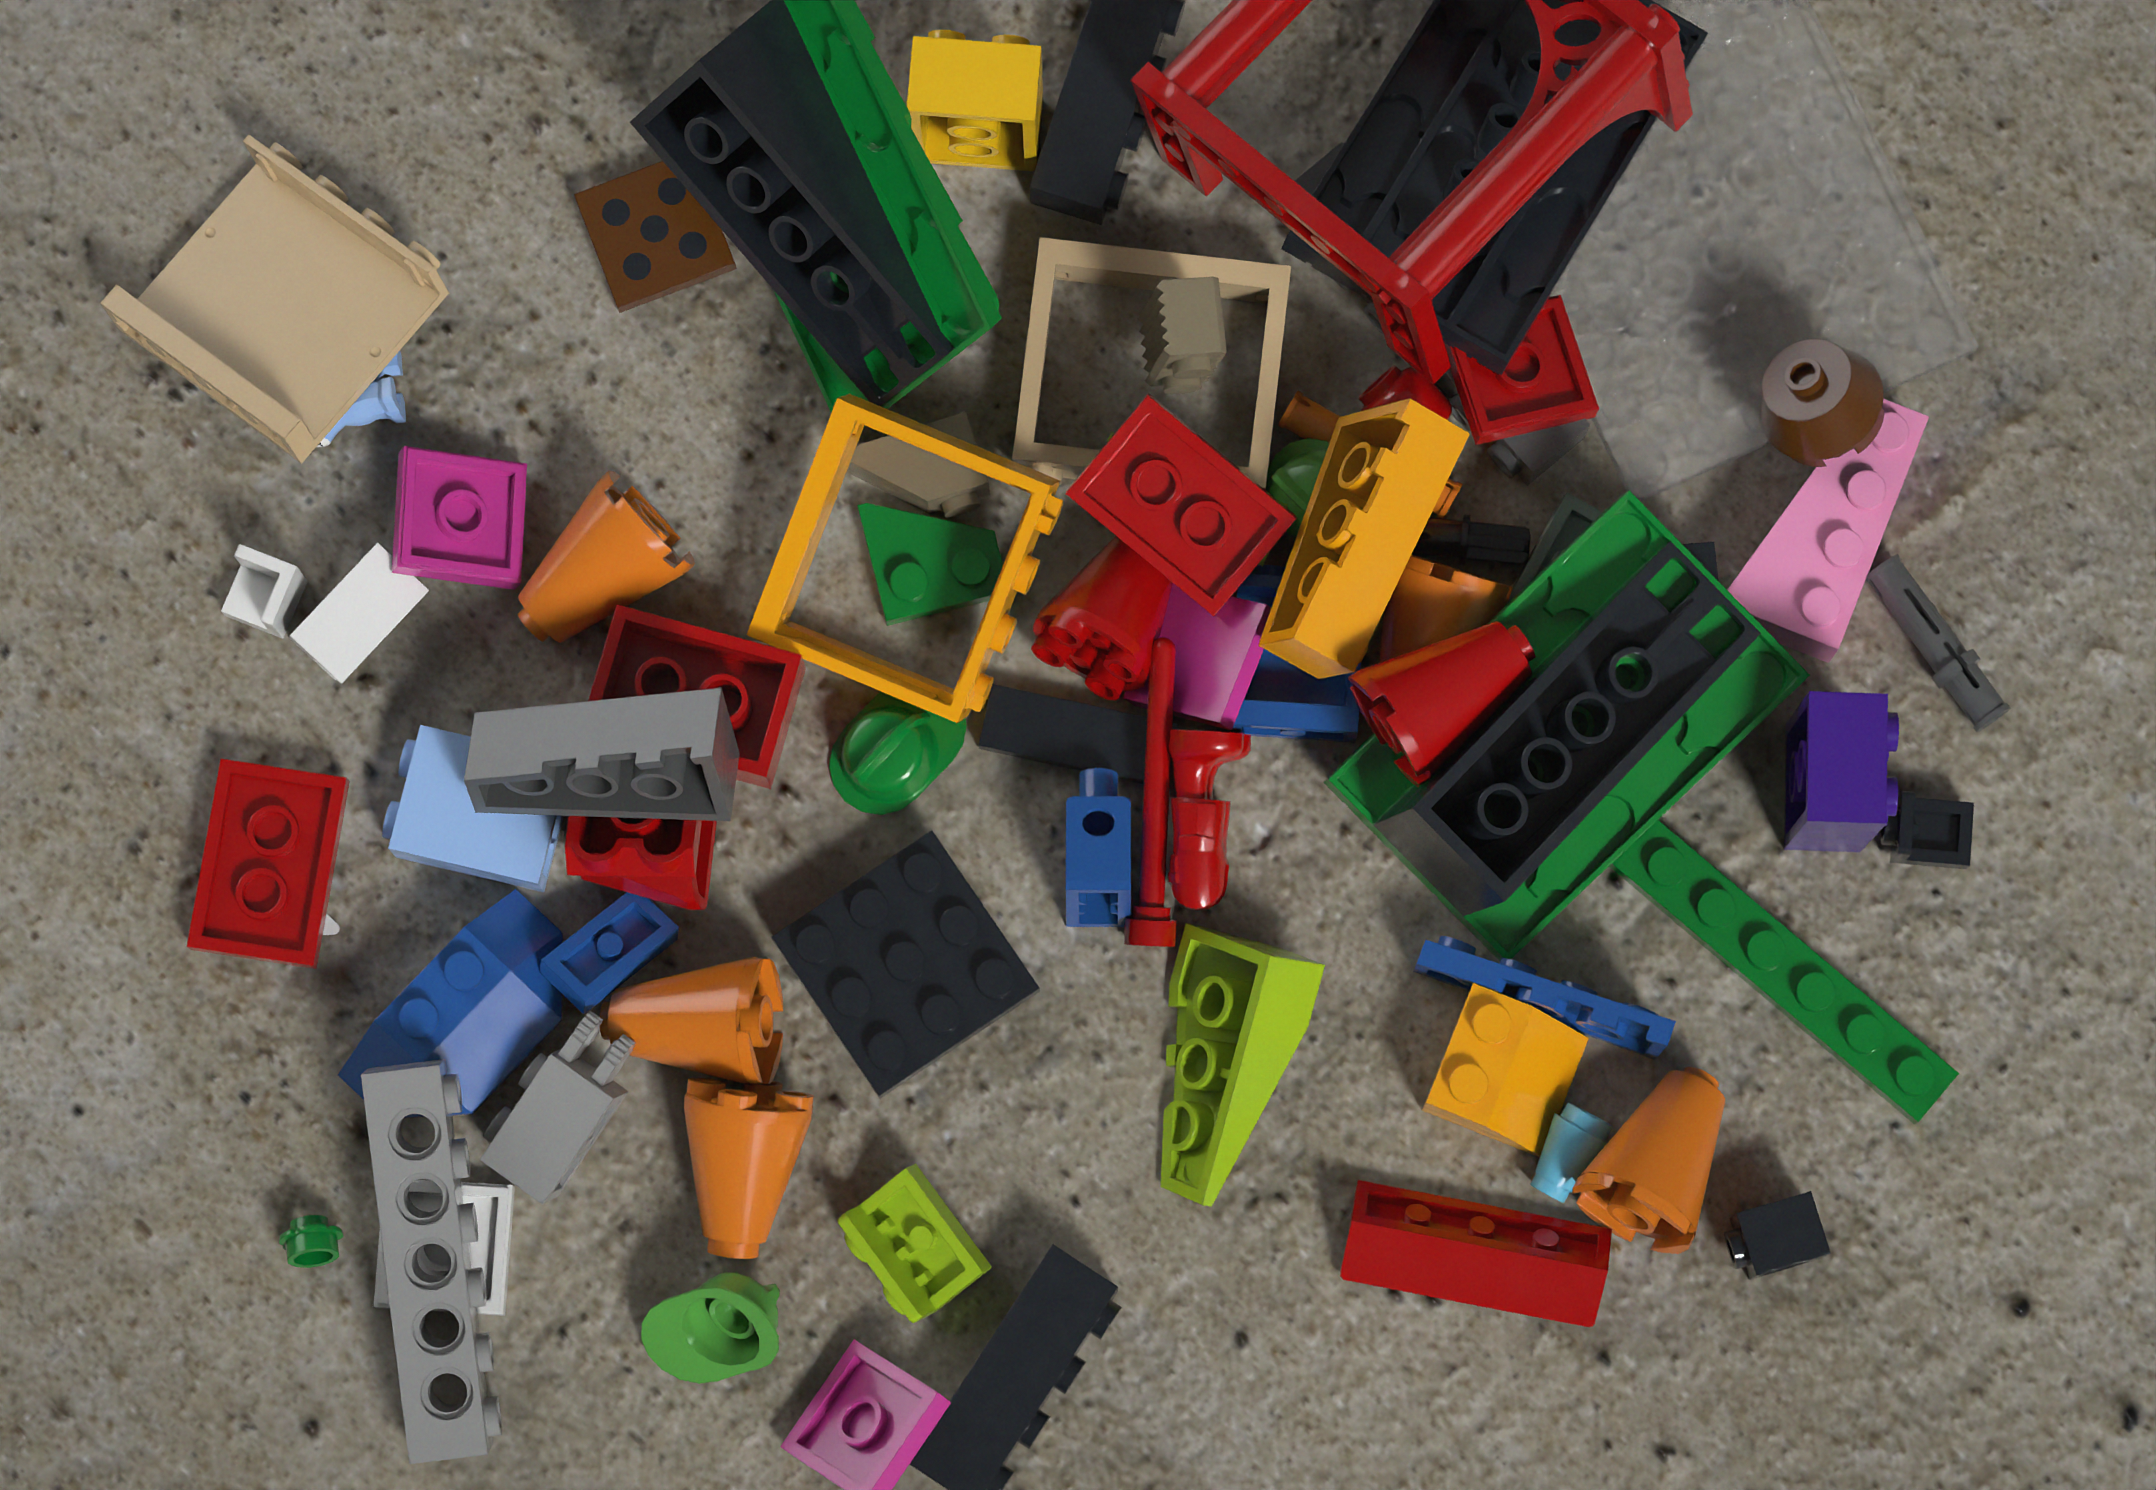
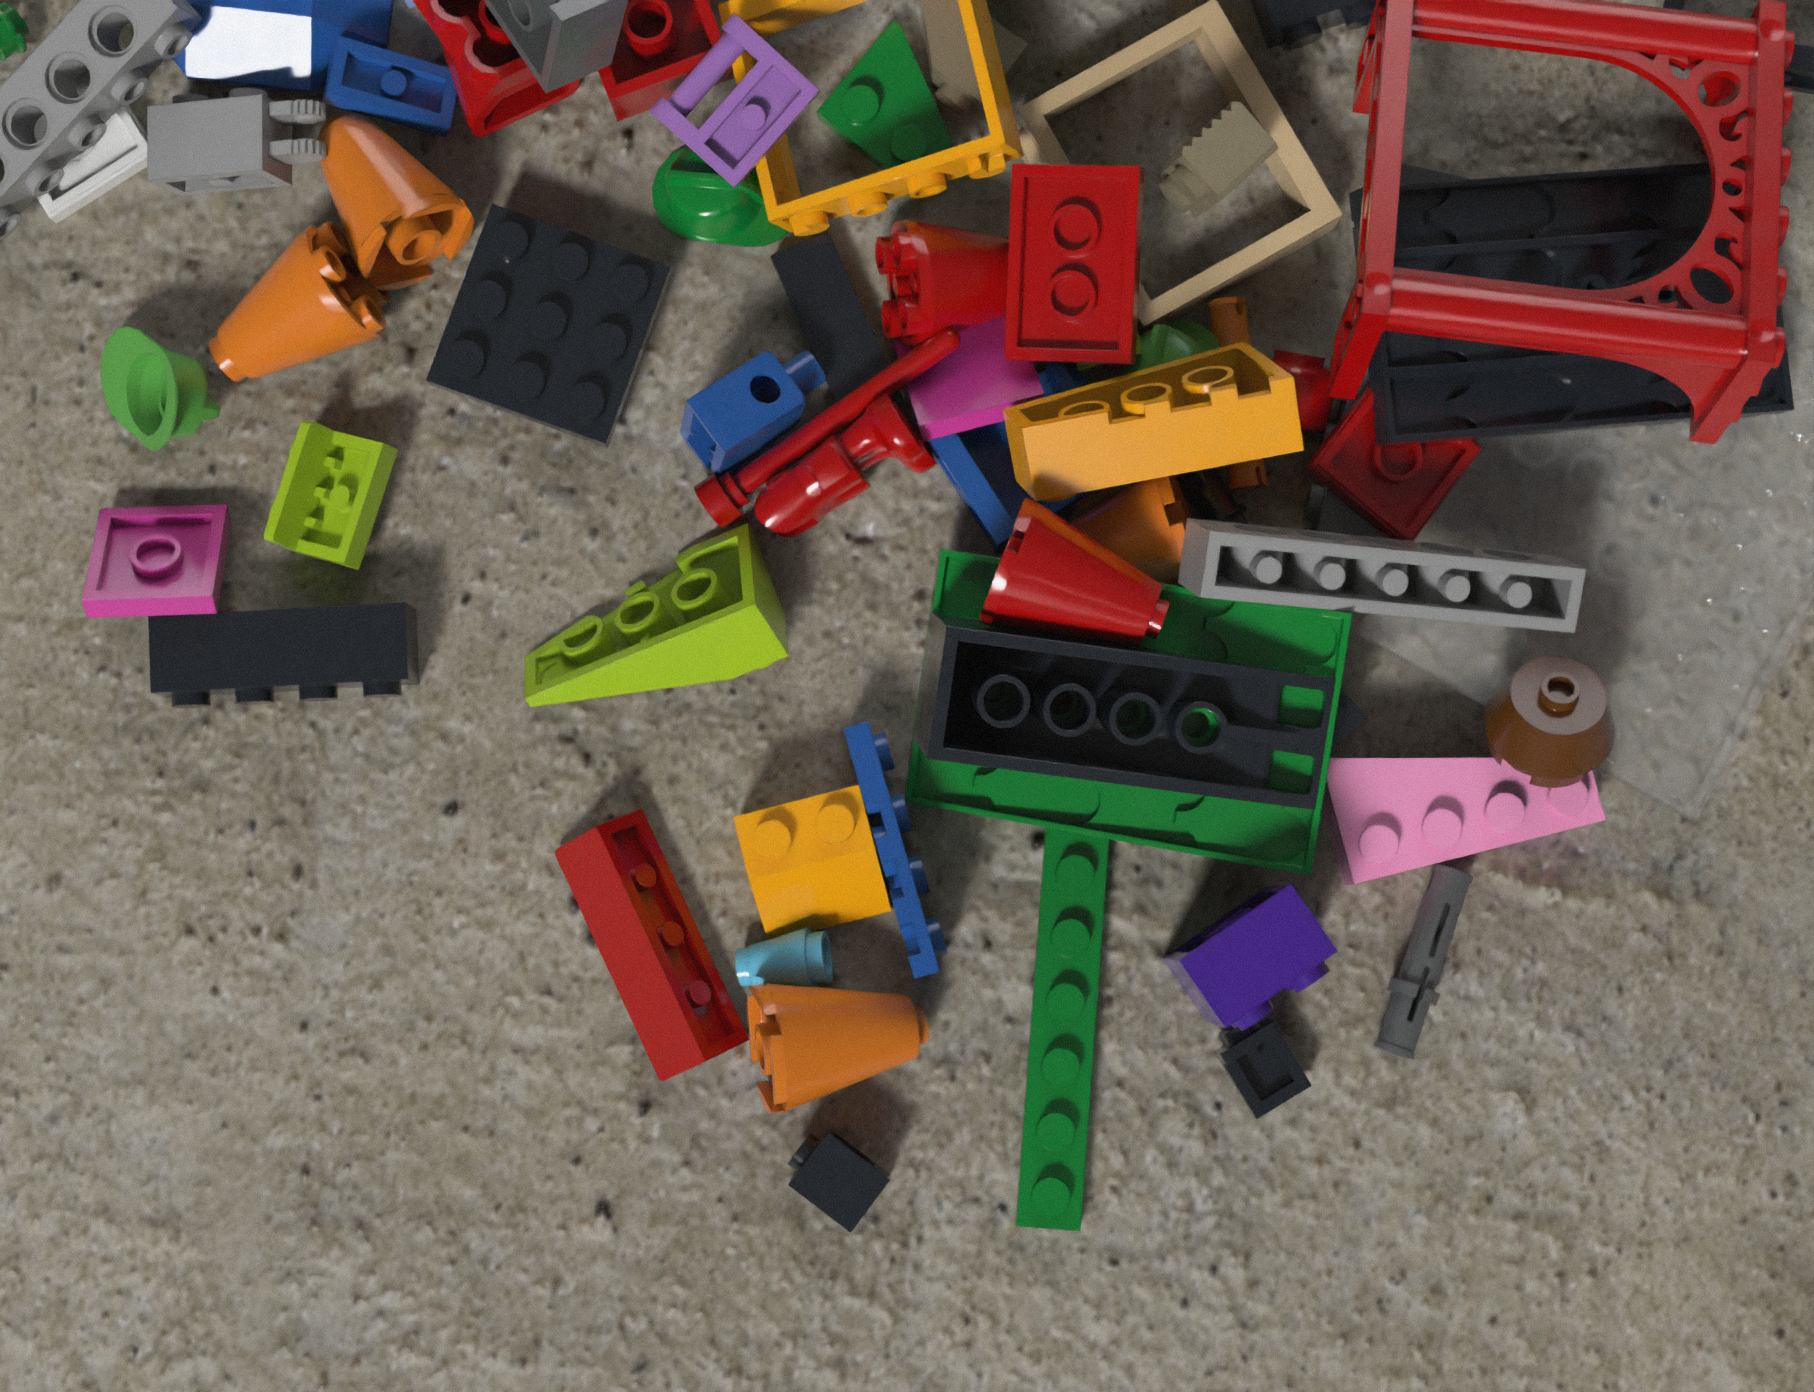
camera: 55 degrees right, 5 degrees up
none -> medium lavender plate [649,13,820,189]
none -> light grey brick [1178,518,1586,633]

